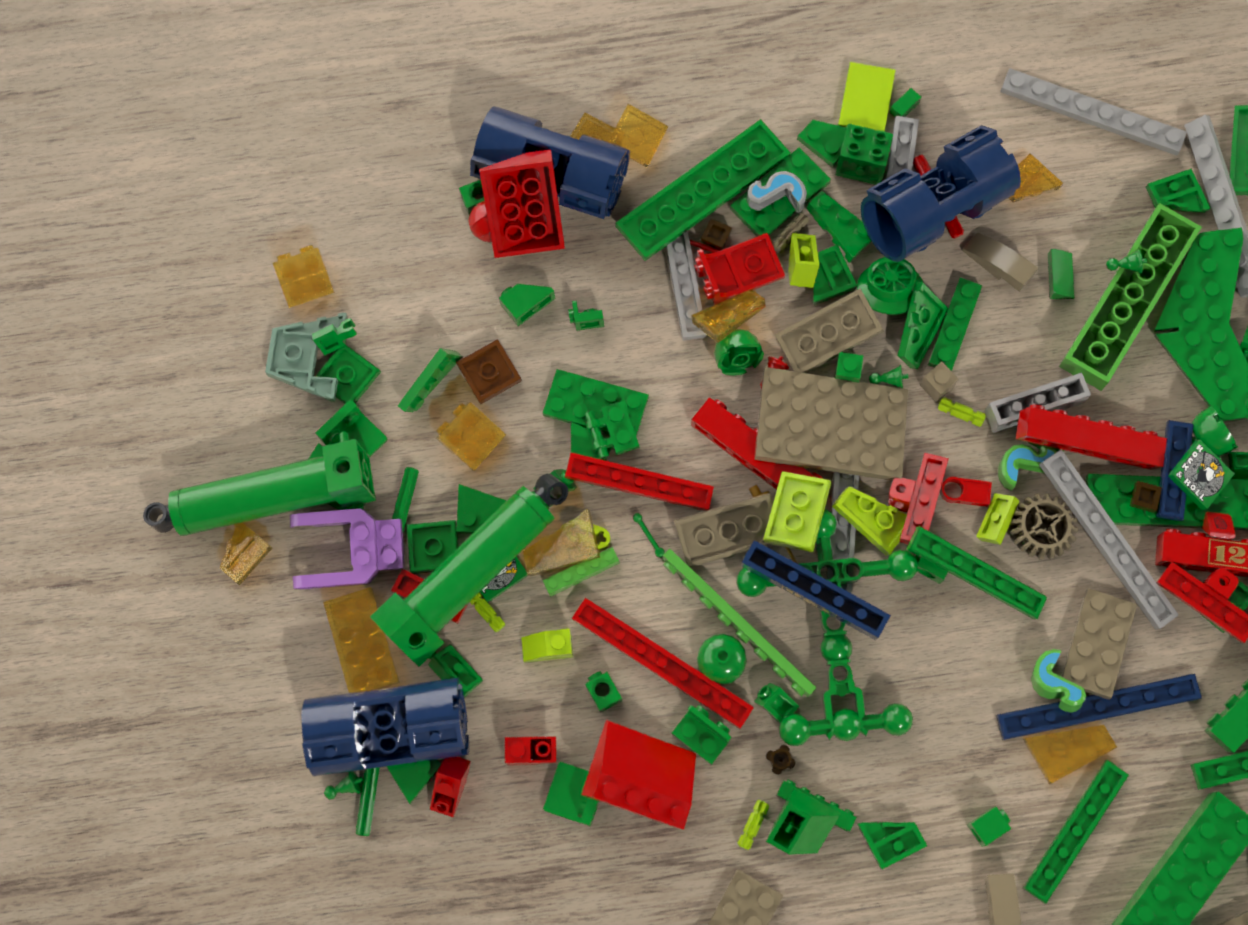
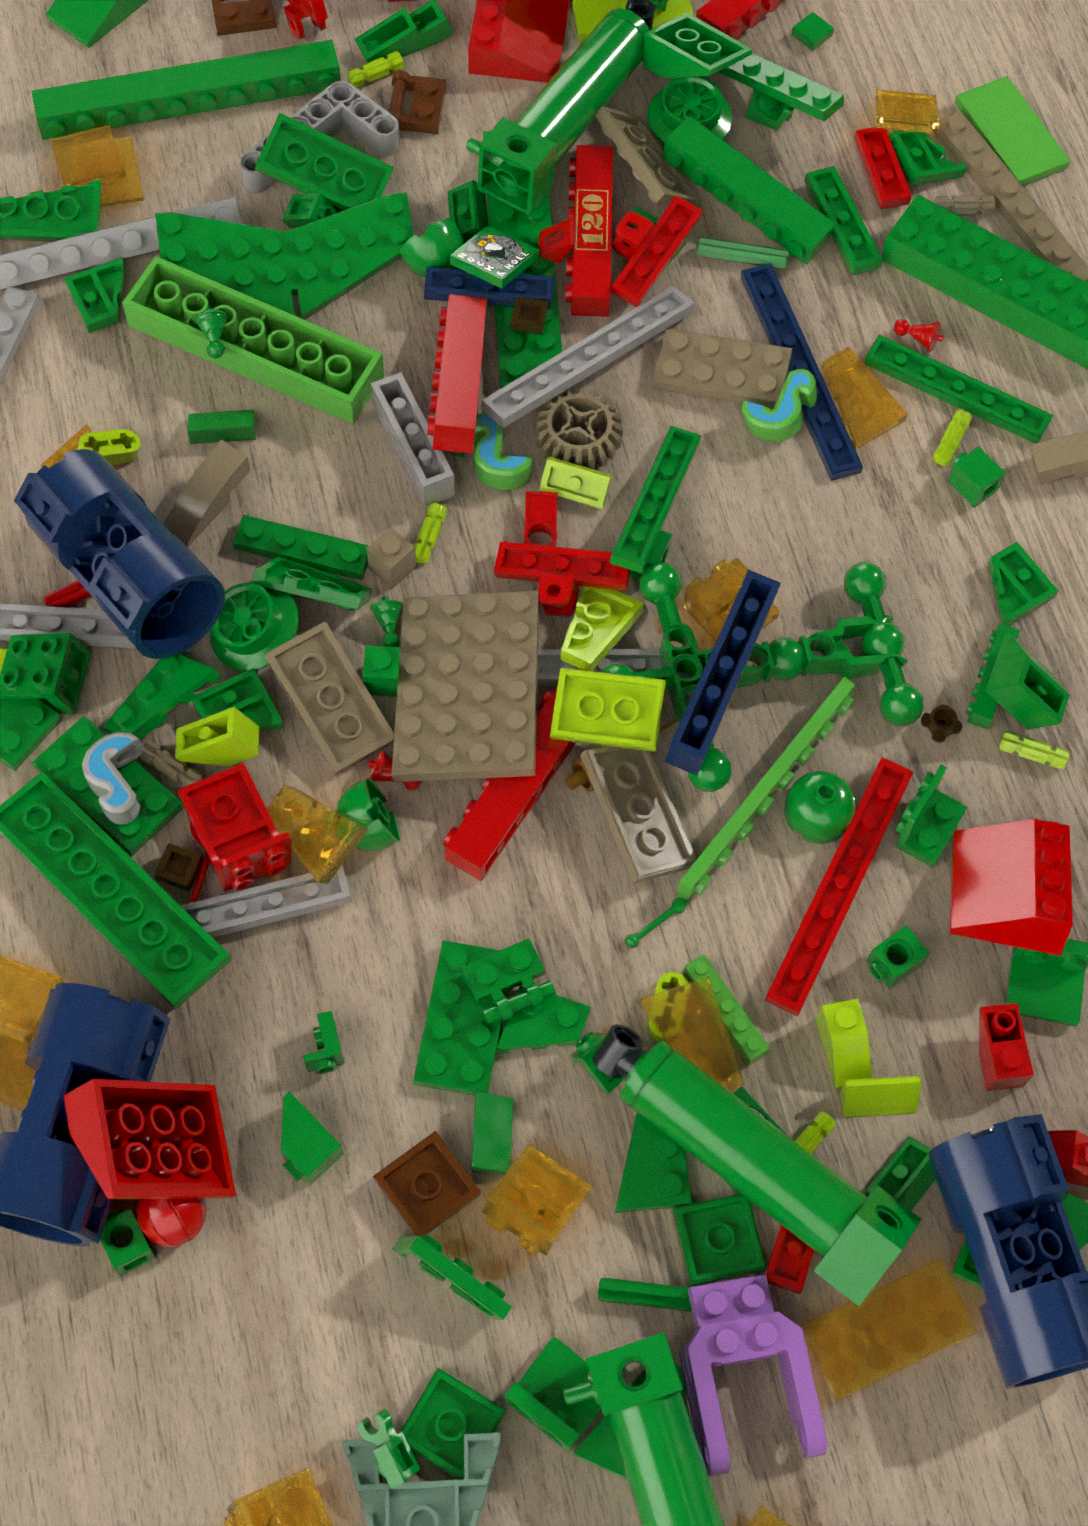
camera: 105 degrees left, 10 degrees down
red plate [565,453,714,511] -> none
green bracket [754,683,800,724] -> none
none -> lime beam [77,429,141,465]
none -> green slope [472,1092,513,1175]
none -> clear yellow plate [683,558,780,642]
none -> green axle [696,237,789,269]
none -> lime slope [840,1076,921,1117]
none -> red piece [893,319,944,352]
none -> lime axle [933,409,972,467]

